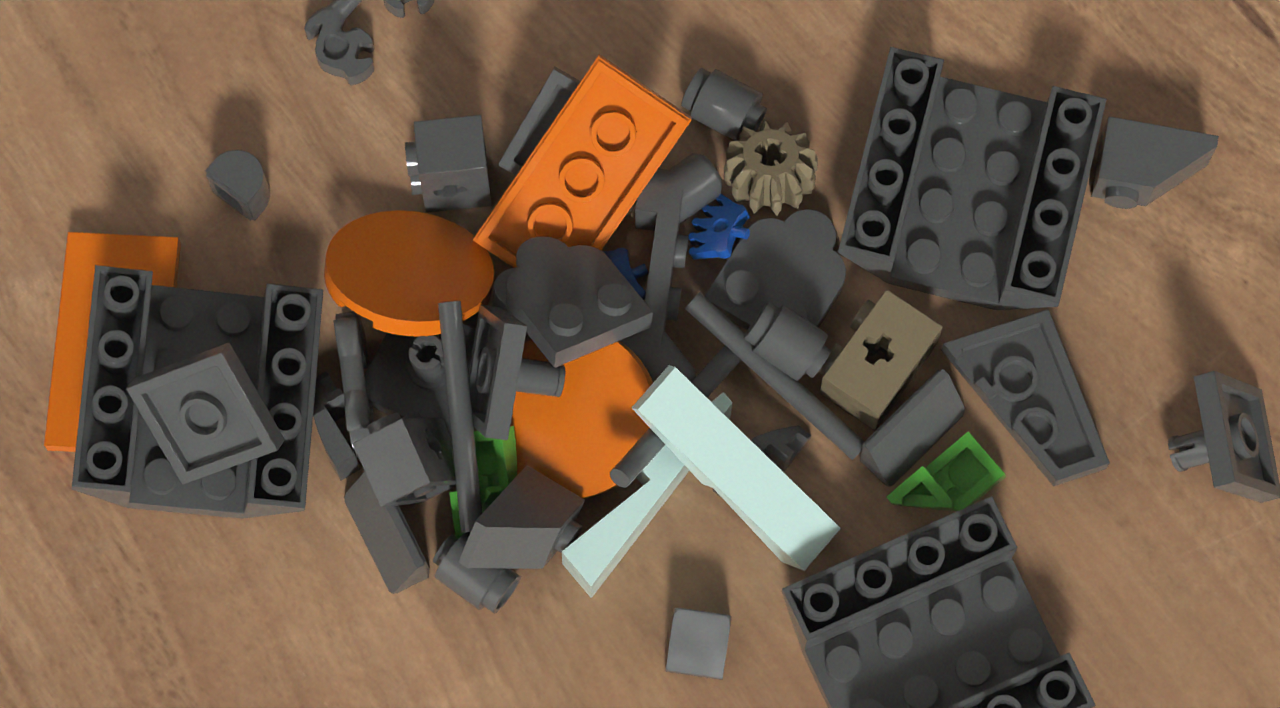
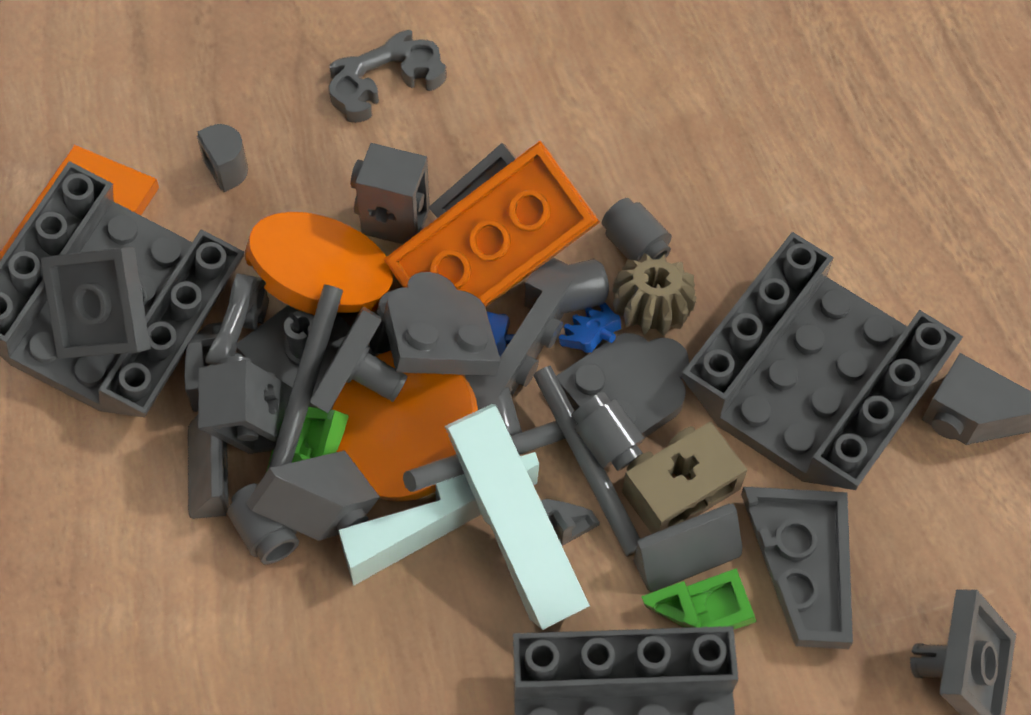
camera: 20 degrees right, 10 degrees down
slope [666,608,732,680] -> none

